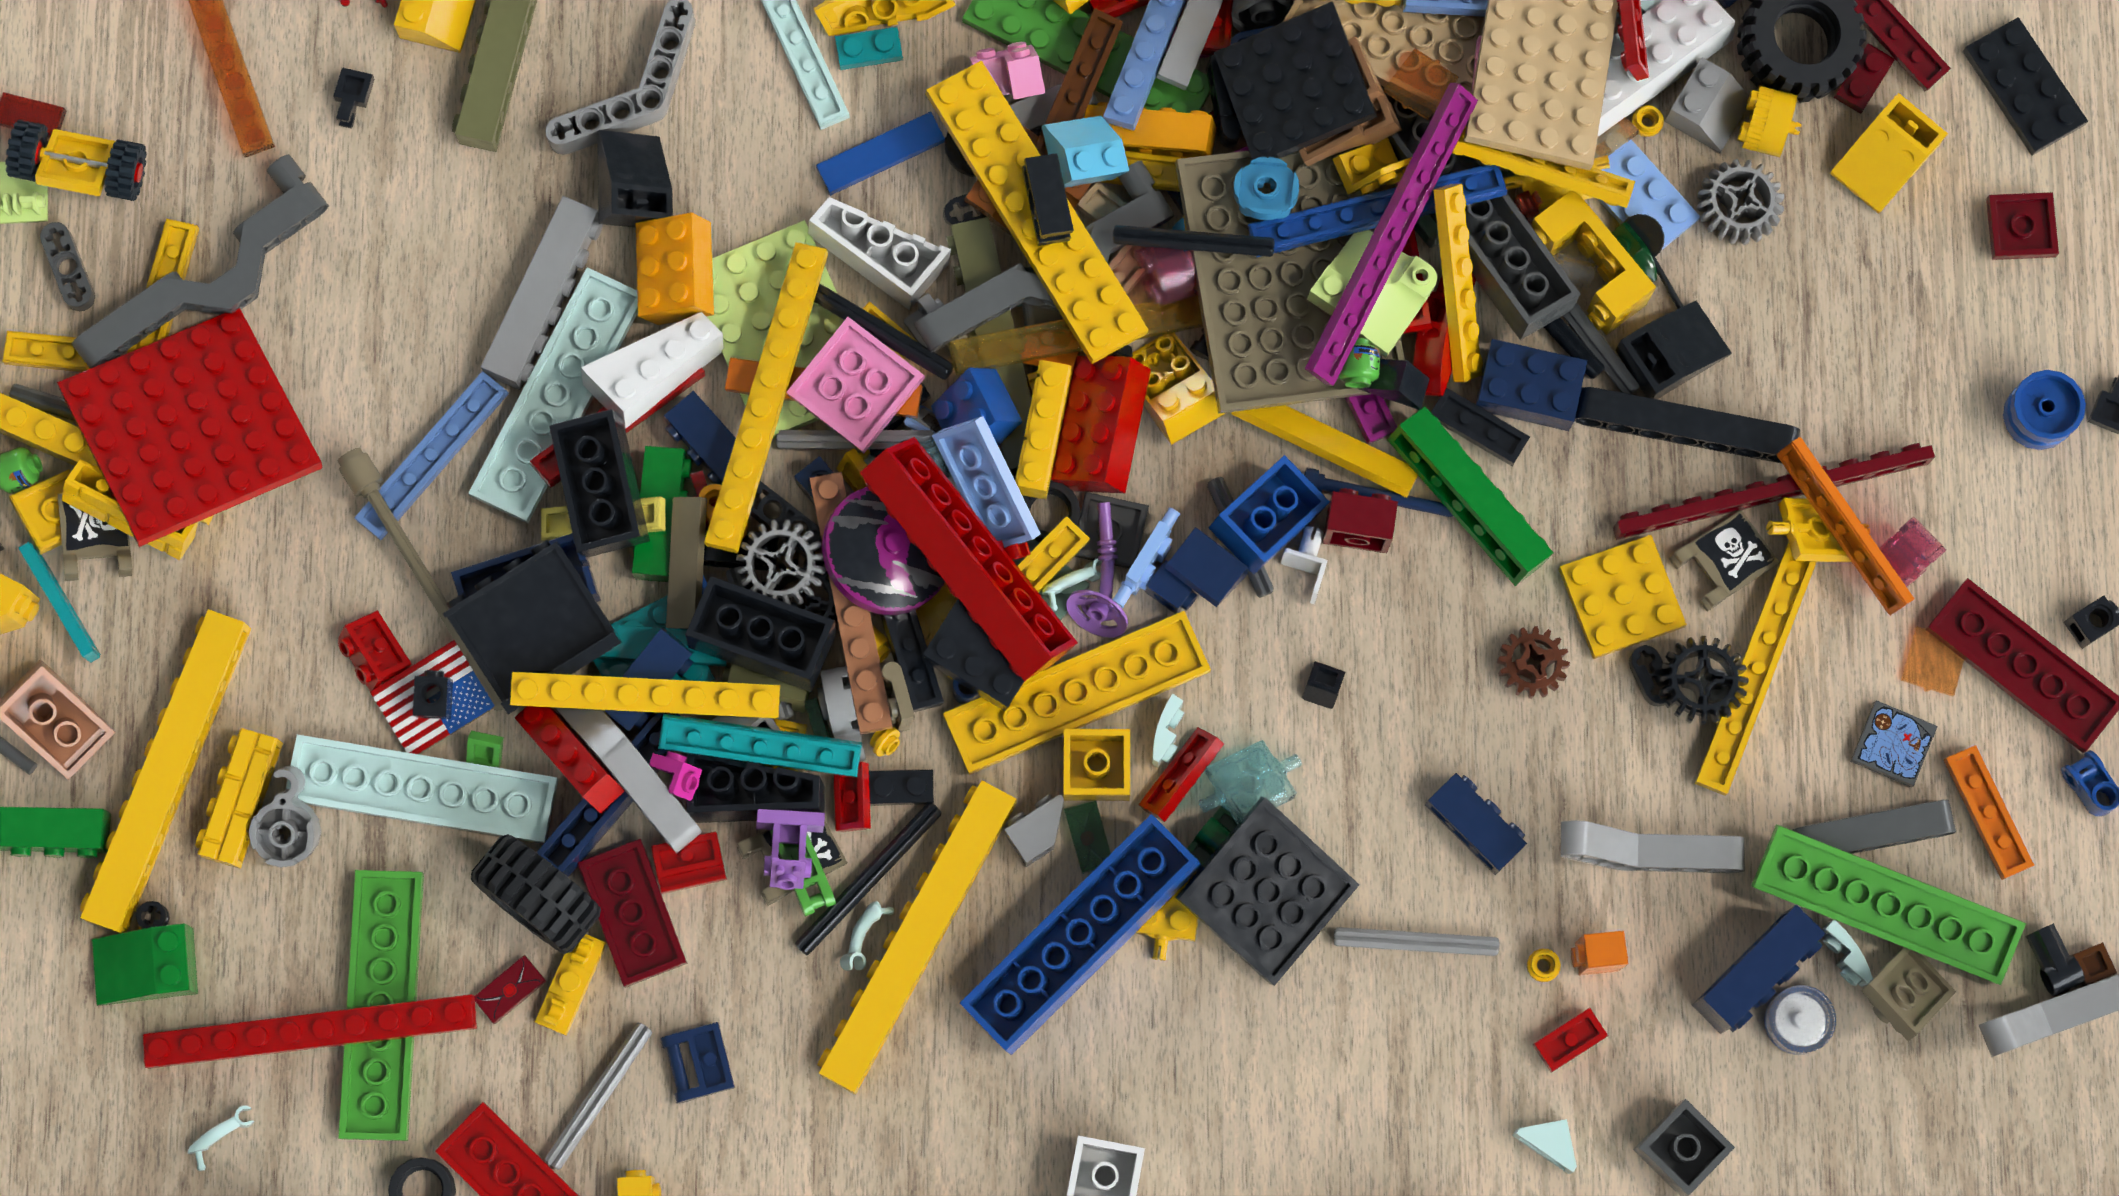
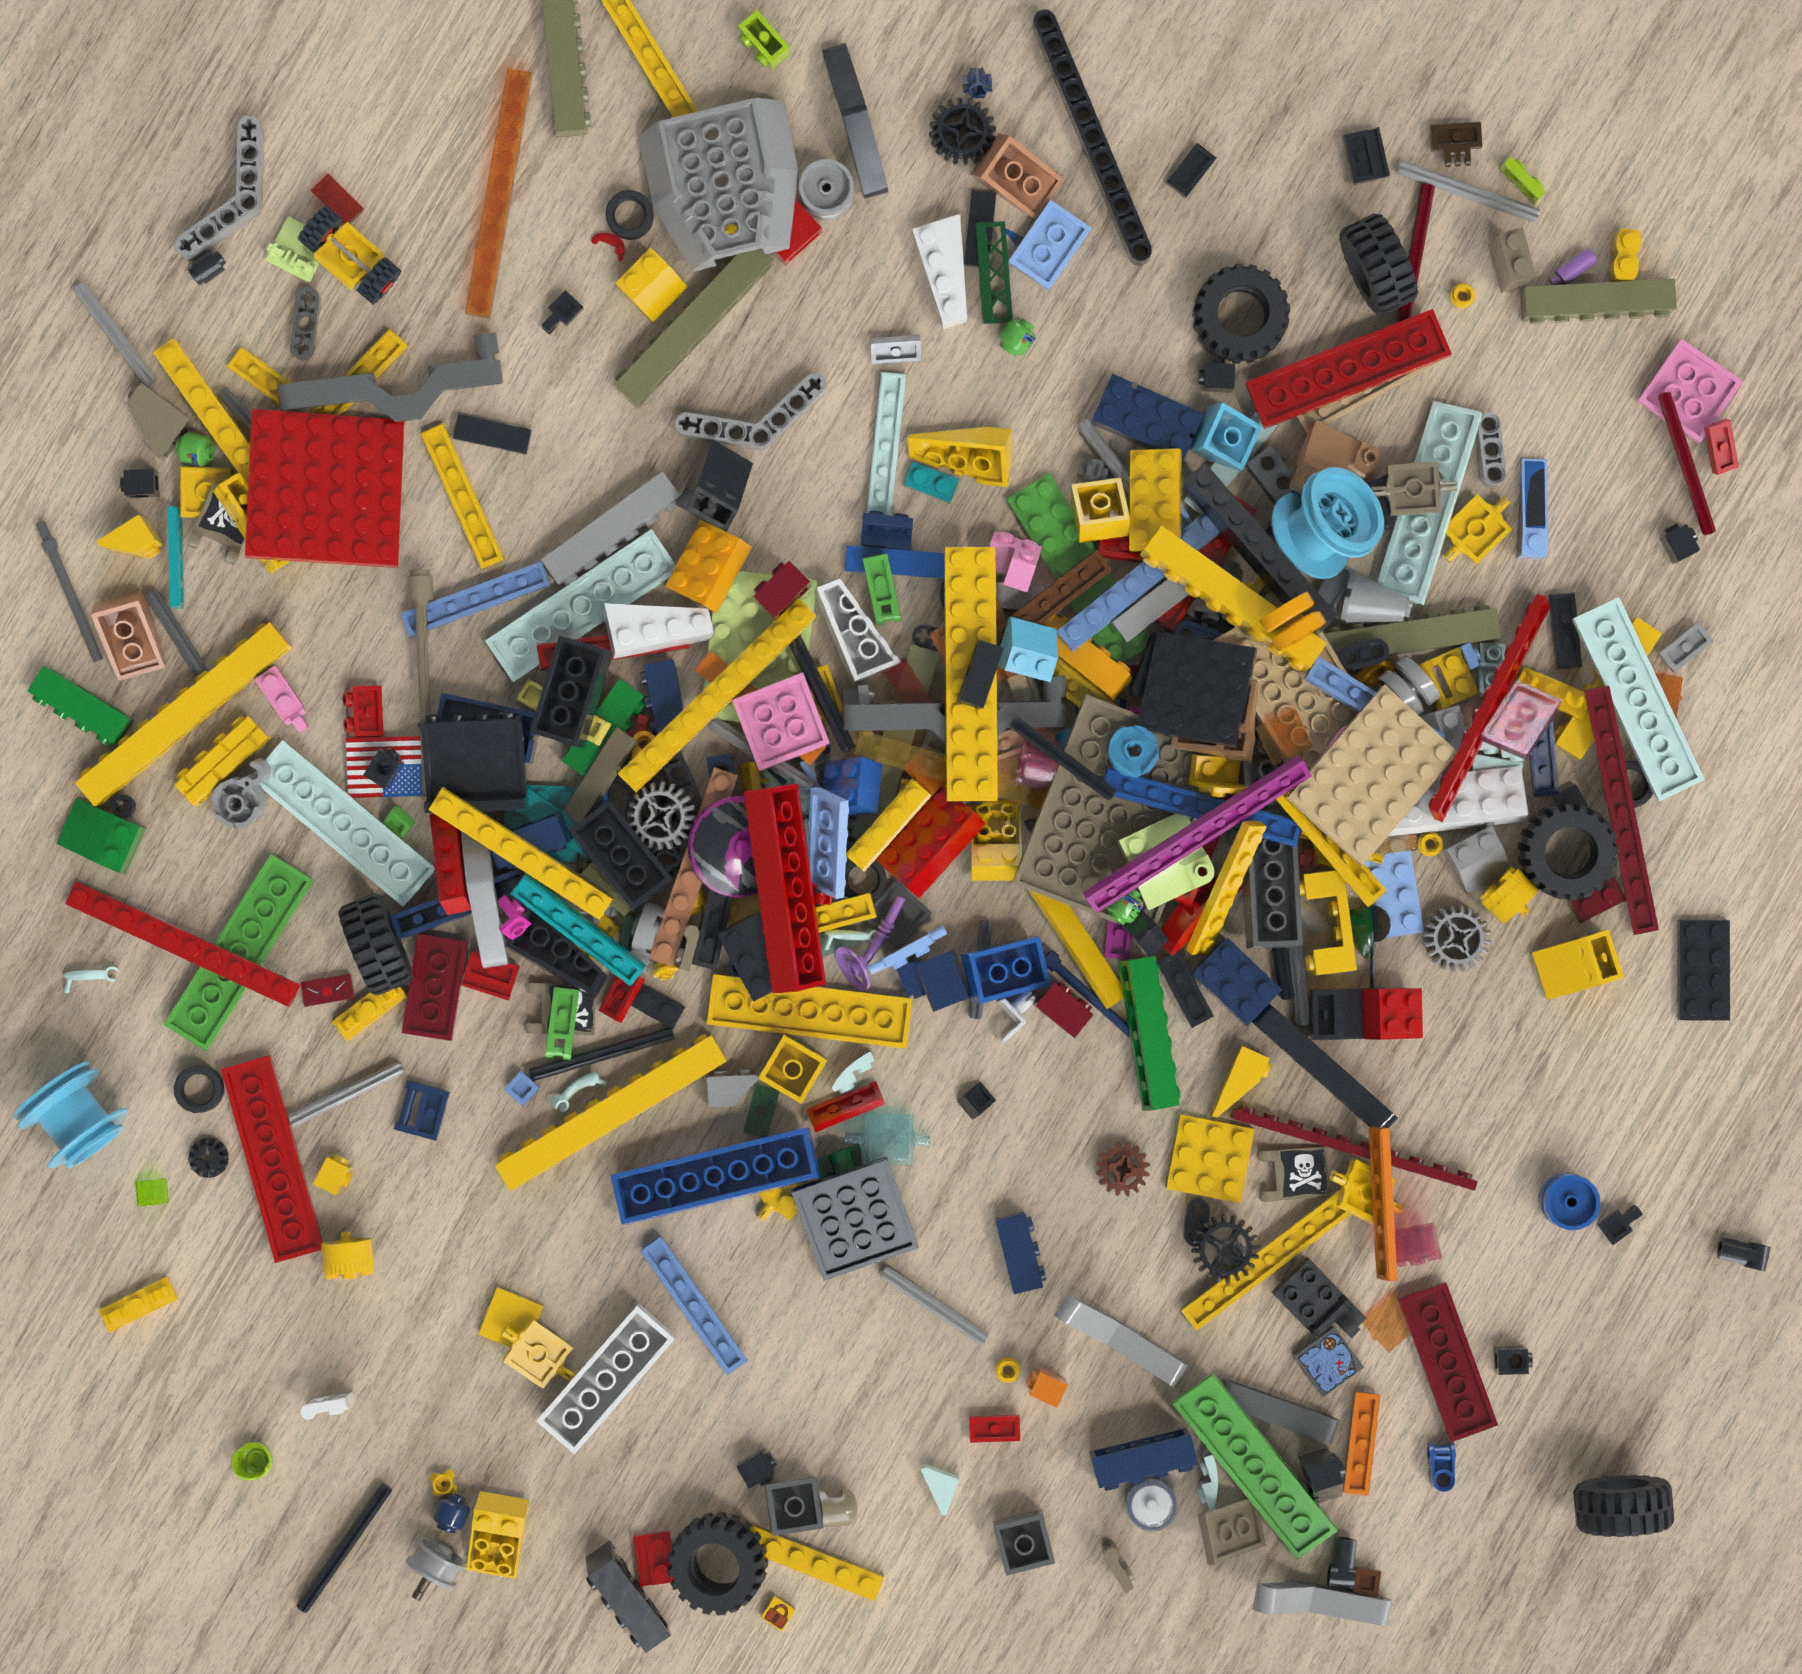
camera: 30 degrees right, 10 degrees up
medium lavender tile [756,809,825,890] -> none
dark red plate [1986,192,2059,260] -> none
none -> dark grey axle [145,588,208,677]
none -> bright pink hinge [254,666,309,732]
none -> yellow tile [420,423,505,570]
none -> black tile [453,414,532,455]
none -> medium blue plate [504,1071,540,1106]
none -> medium blue plate [640,1236,748,1375]
none -> dark red brick [753,560,812,621]
none -> dark blue bracket [861,511,914,550]
none -> bright green plate [863,552,902,626]
none -> clear red tile [885,659,932,703]
none -> dark tan plate [1102,1540,1135,1593]
none -> yellow slope [1210,1046,1271,1118]
none -> black plate [1272,1257,1366,1339]
none -> black wedge [1298,1448,1346,1503]
none -> red brick [1363,988,1423,1040]

